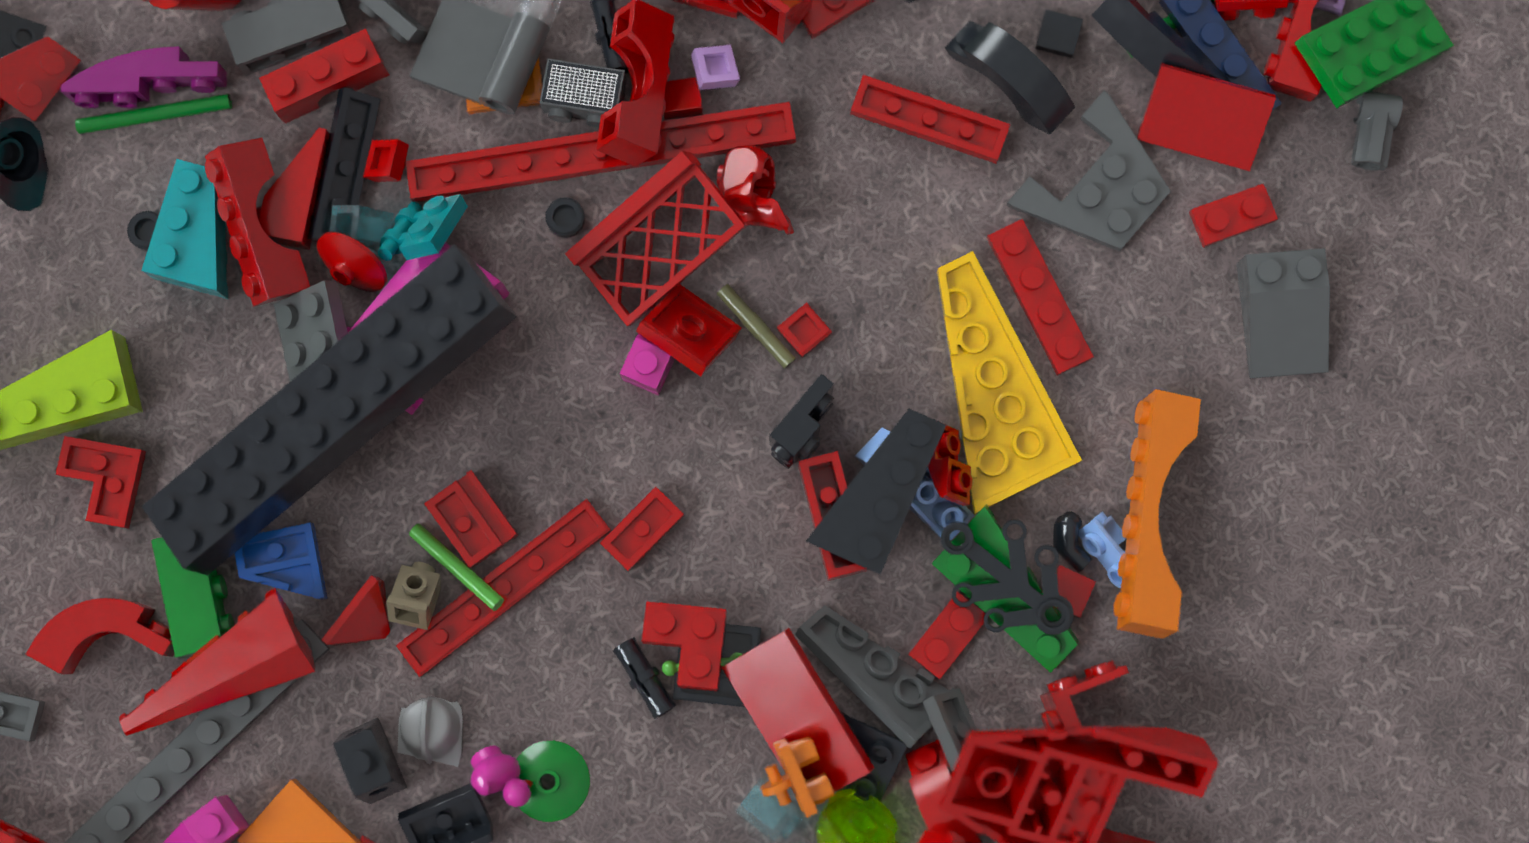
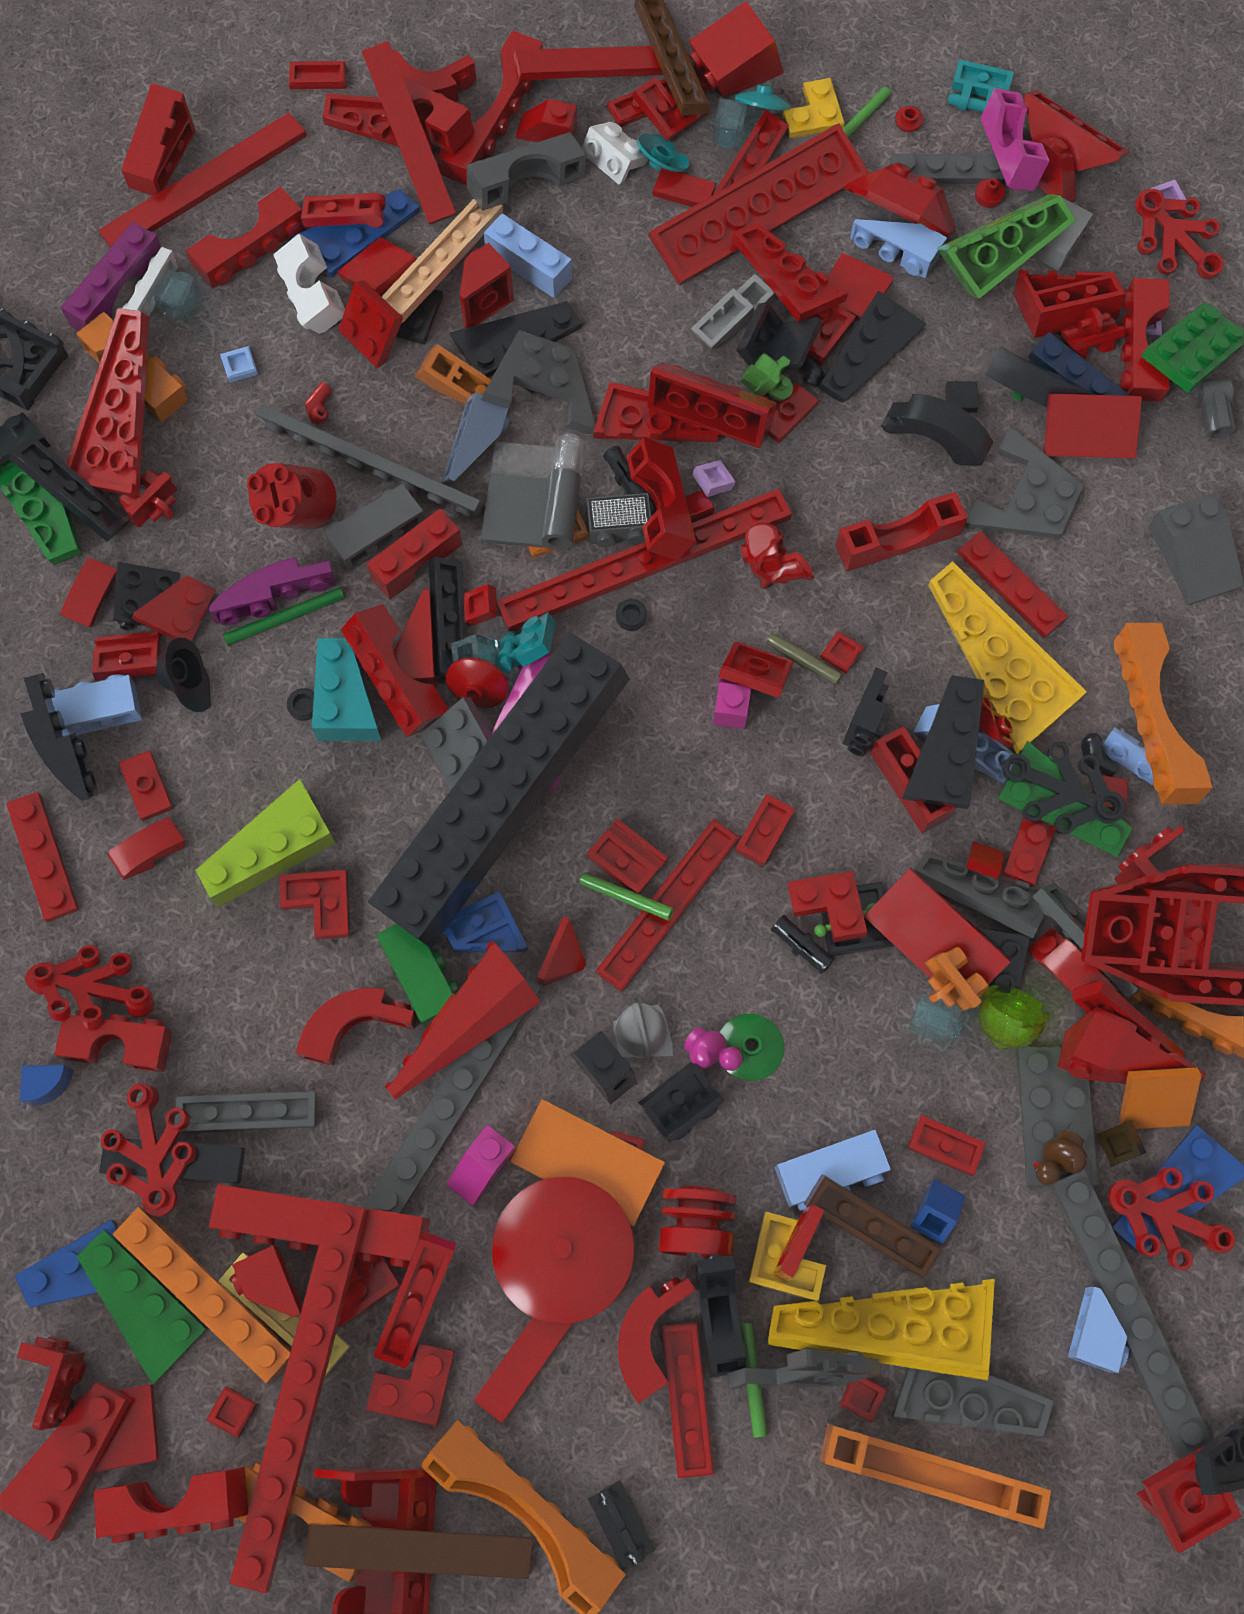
camera: 20 degrees left, 10 degrees down
dark tan brick [386,562,441,630] -> none
red fence [565,151,747,327] -> none
red plate [850,75,1010,164] -> none
red plate [1189,183,1278,248] -> none
none -> red arch [835,491,968,572]
none -> red tile [966,841,1005,879]

